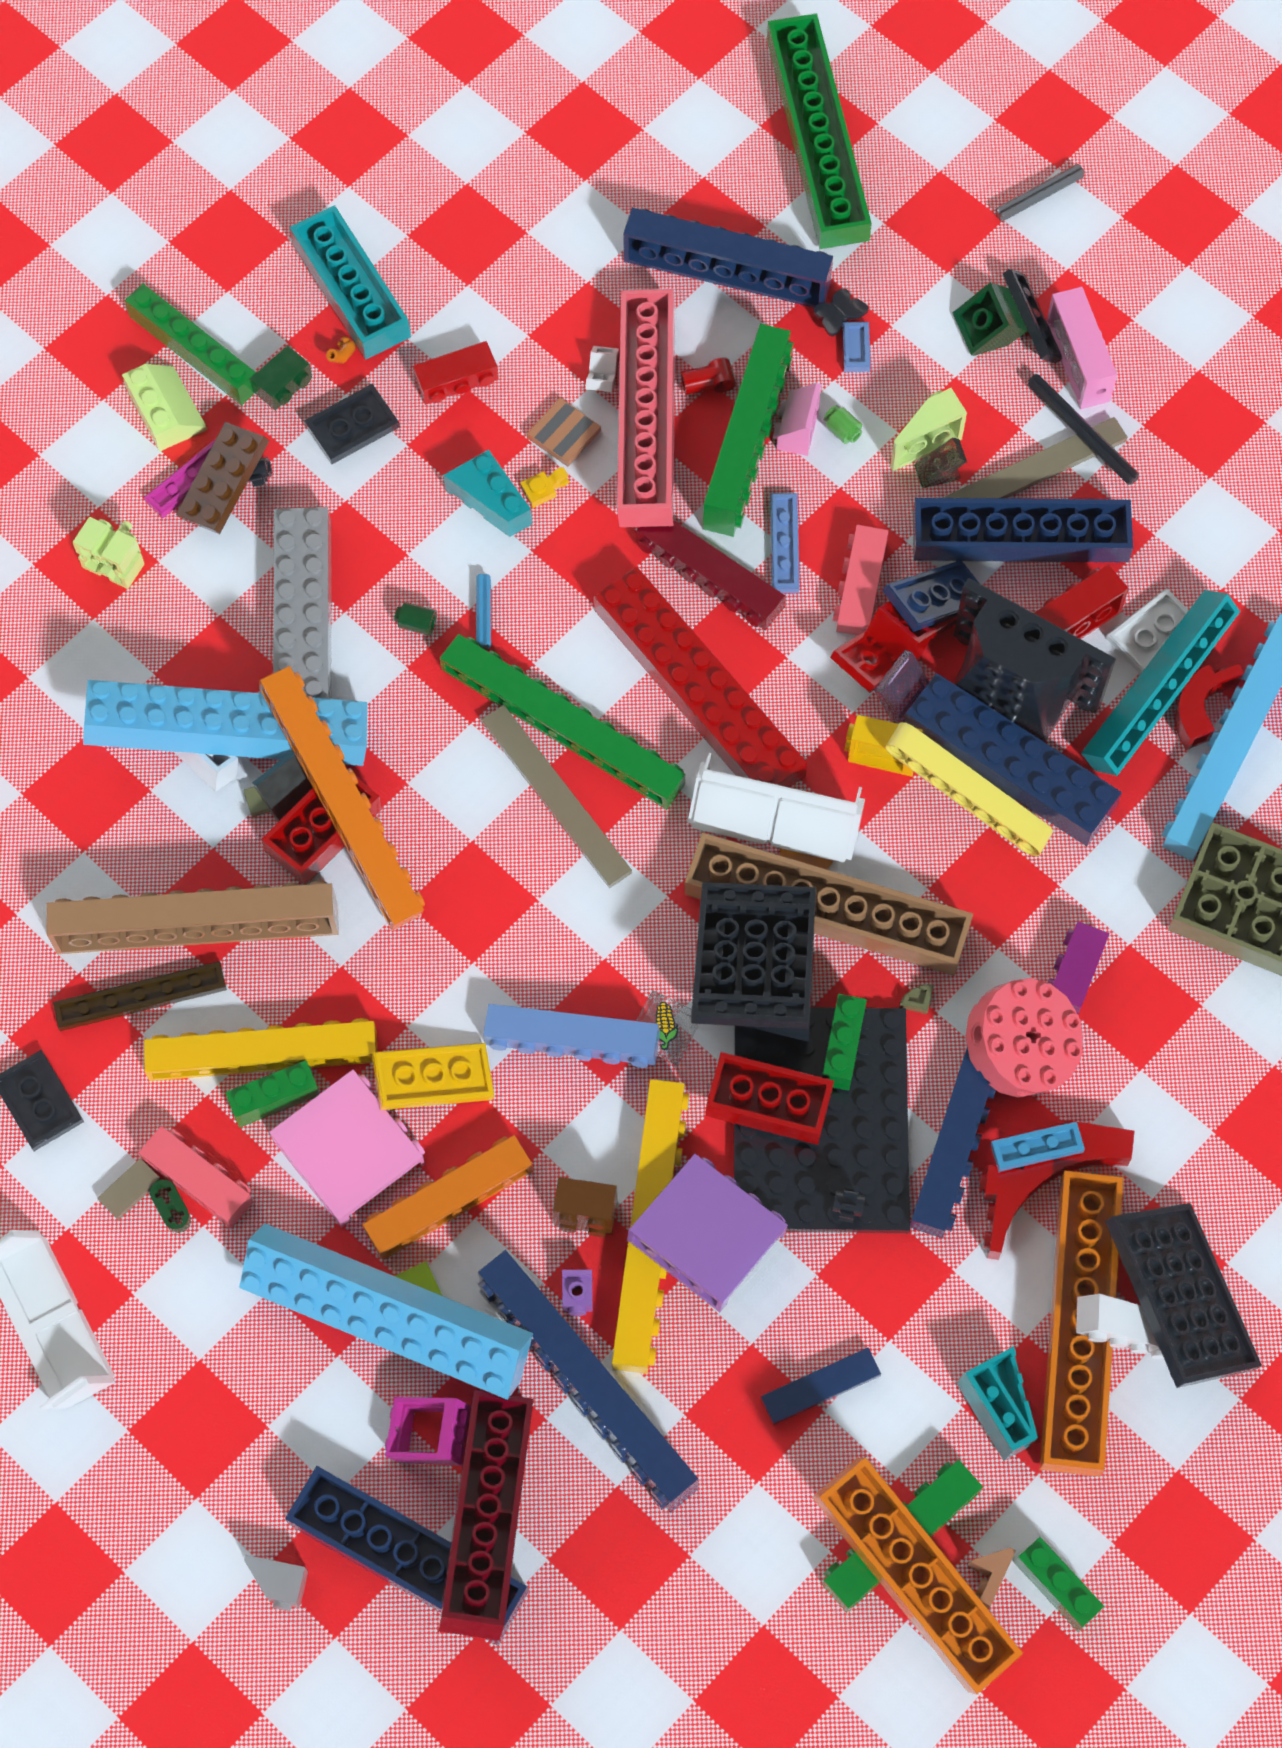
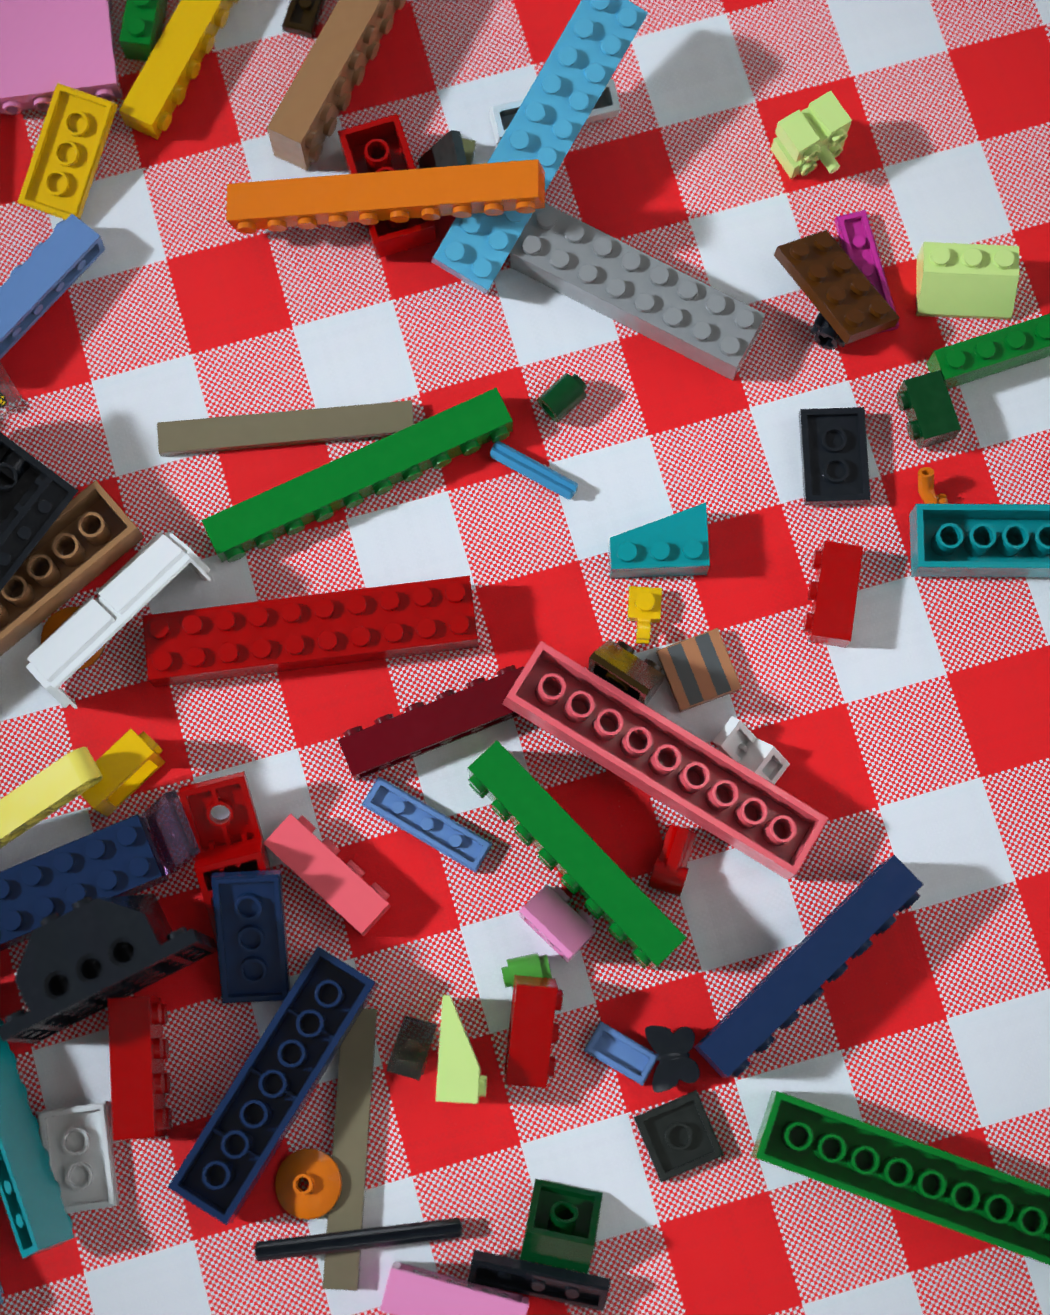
camera: 120 degrees right, 10 degrees up
none -> orange dish [275,1148,342,1219]
none -> red brick [504,975,563,1088]
none -> dark brown slope [588,639,665,706]
none -> pearl dark grey tile [633,1090,724,1182]

